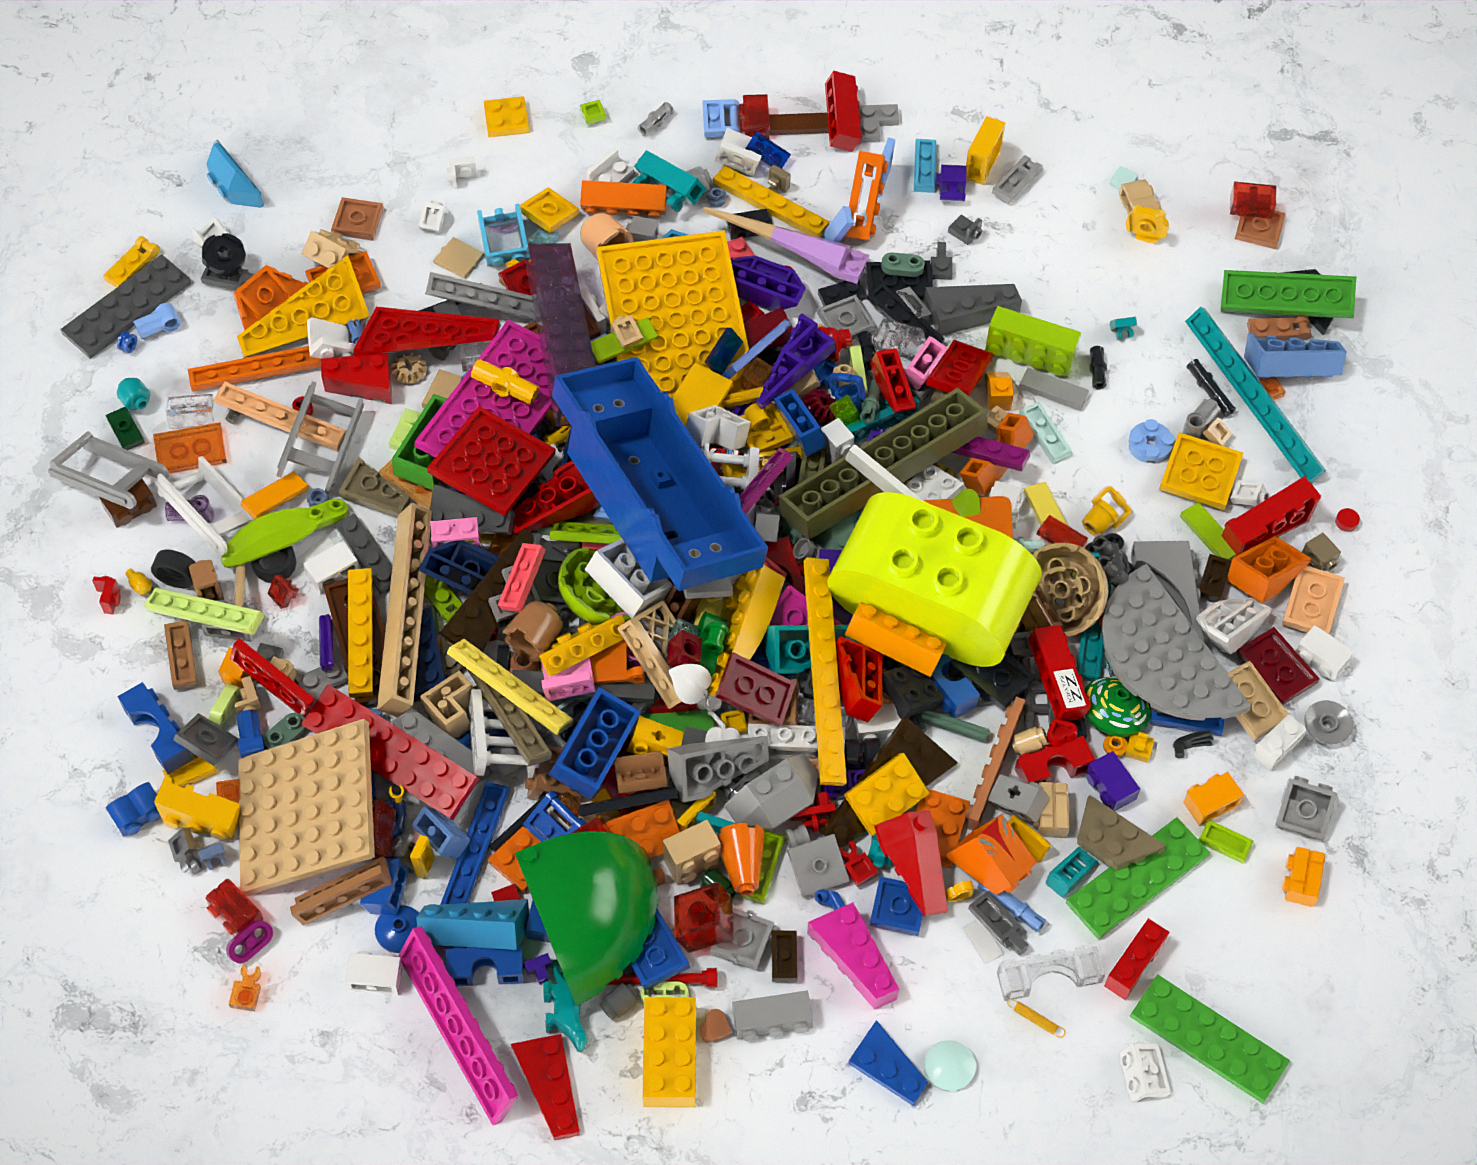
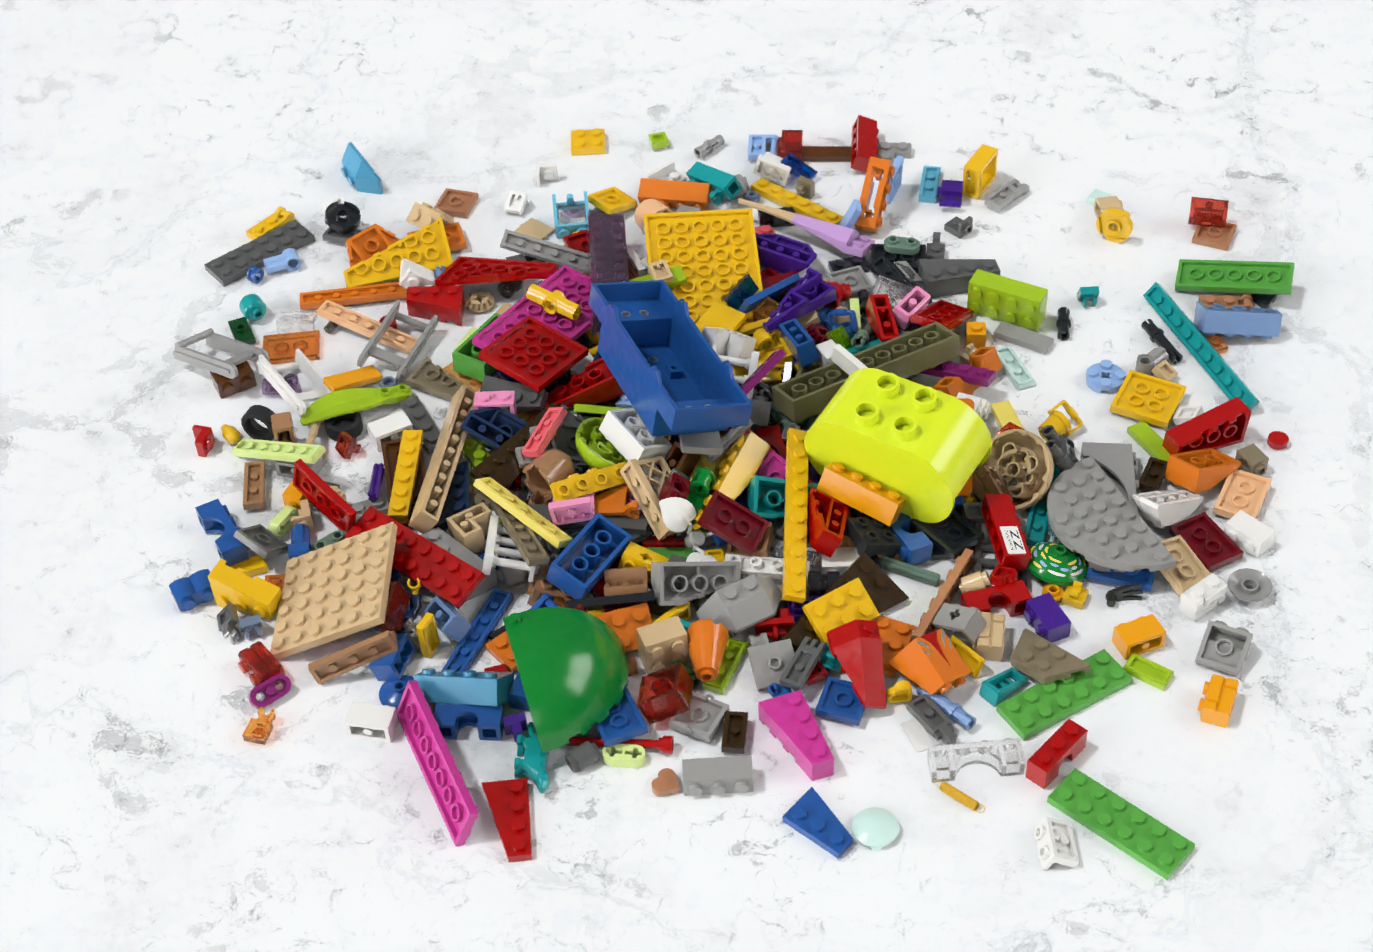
camera: 10 degrees right, 15 degrees down
yellow brick [643,997,696,1107] -> none
none -> dark grey hinge [779,636,827,691]

